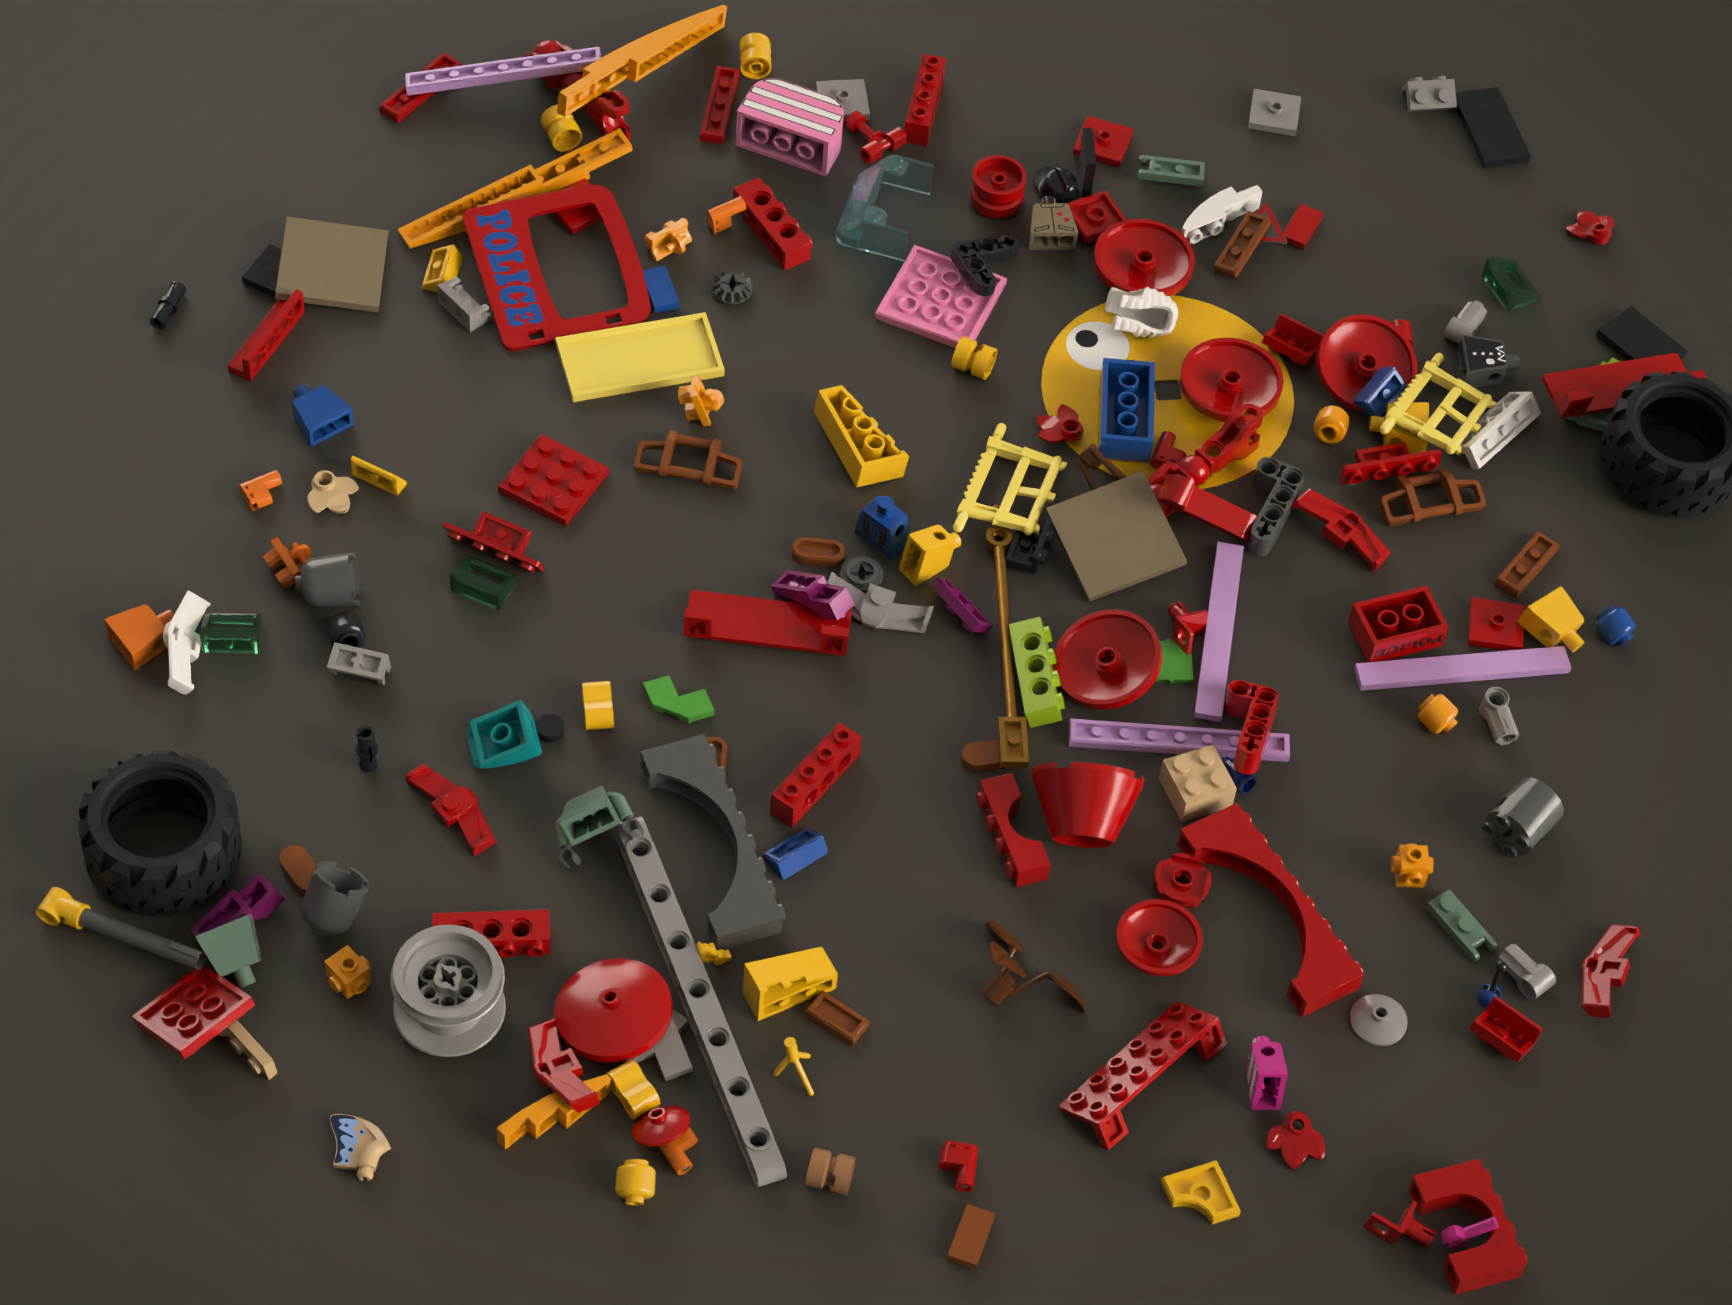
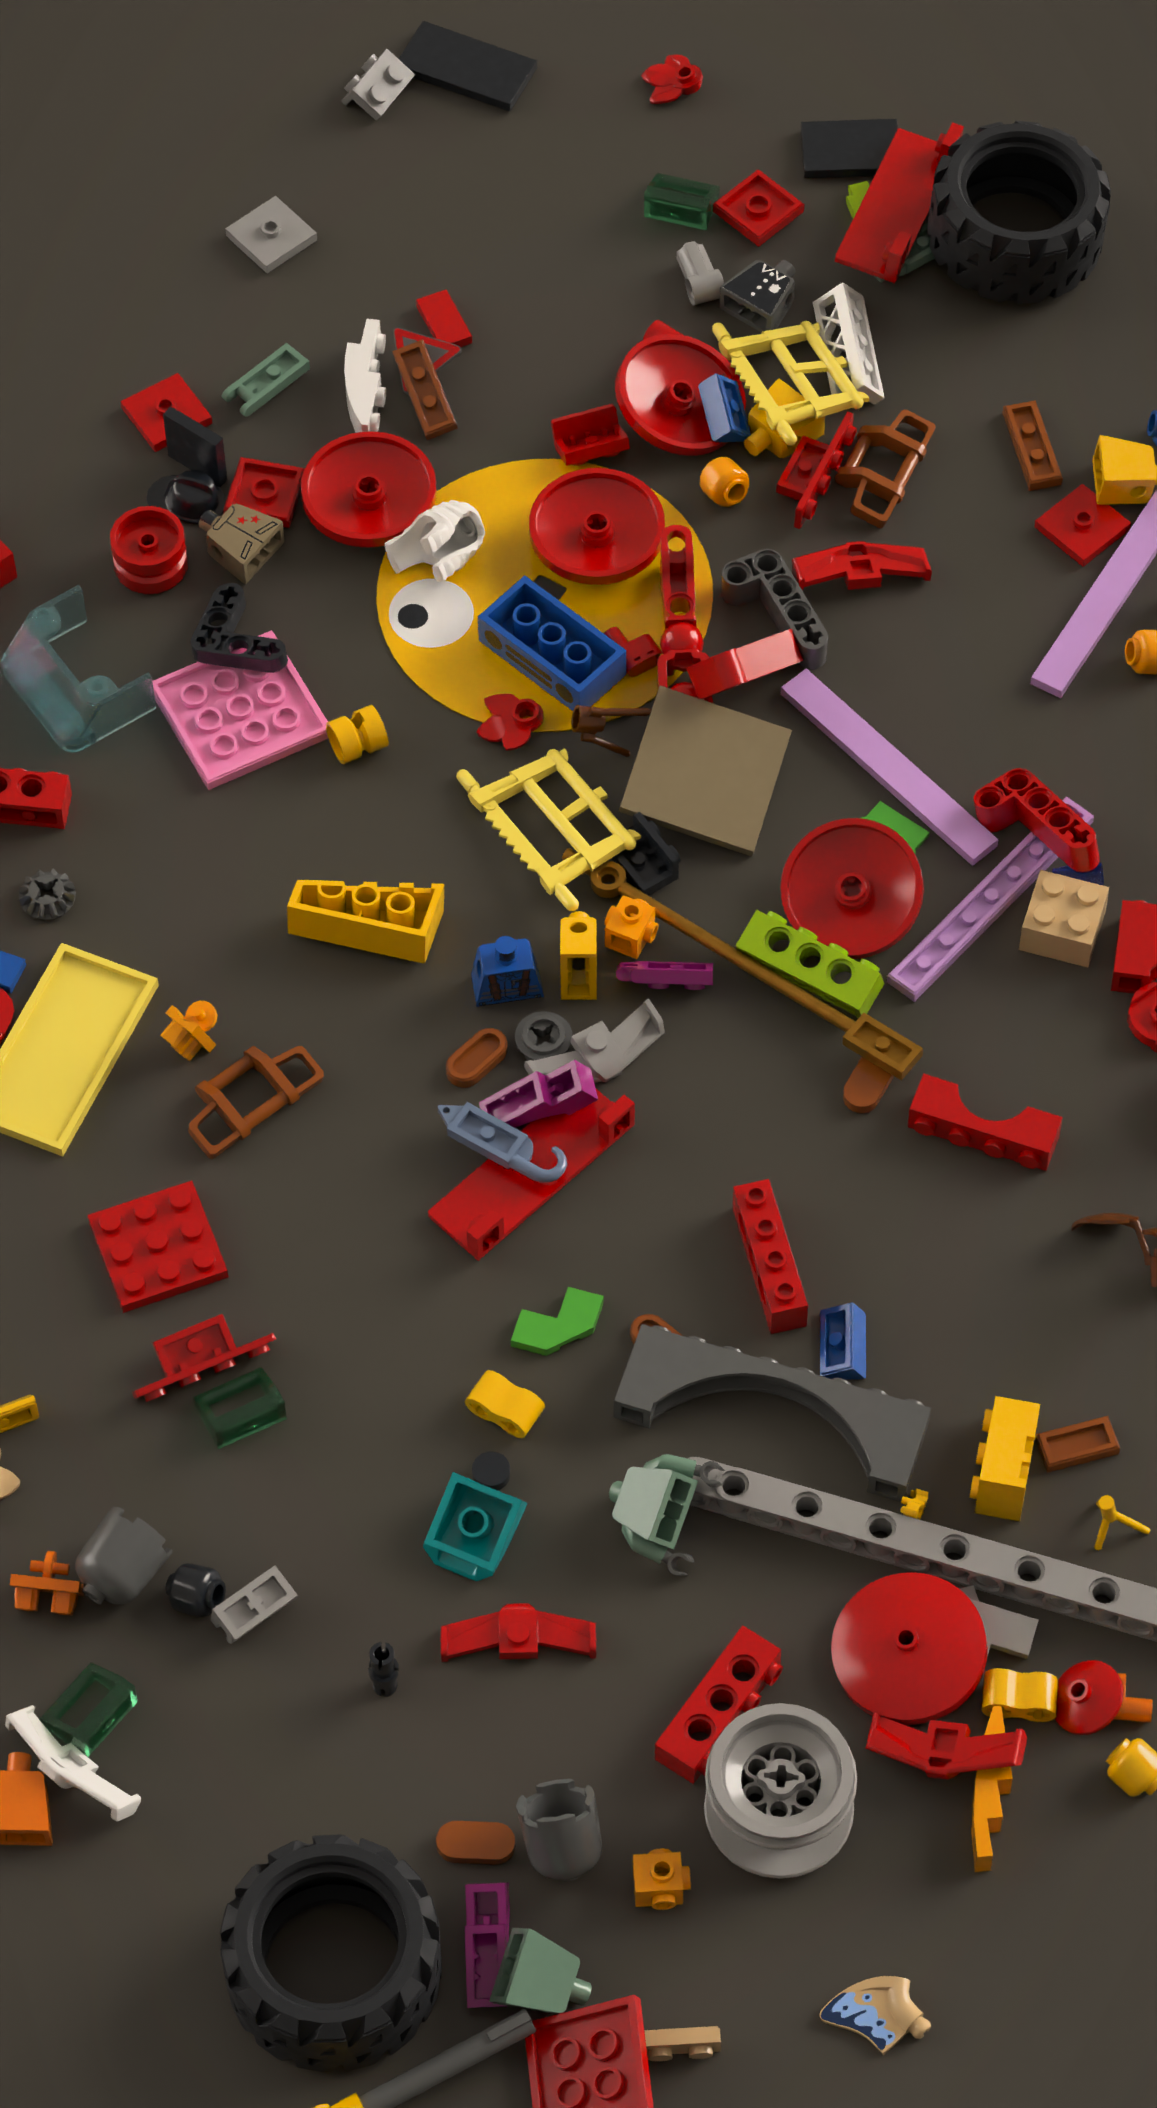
camera: 45 degrees left, 5 degrees up
red cone [1031,762,1145,848] -> none
red bracket [1168,601,1208,655] -> none
red brick [1347,585,1449,662] -> none
none -> sand blue plate [438,1102,567,1183]
none -> light orange brick [604,895,659,959]
none -> red plate [712,169,805,247]

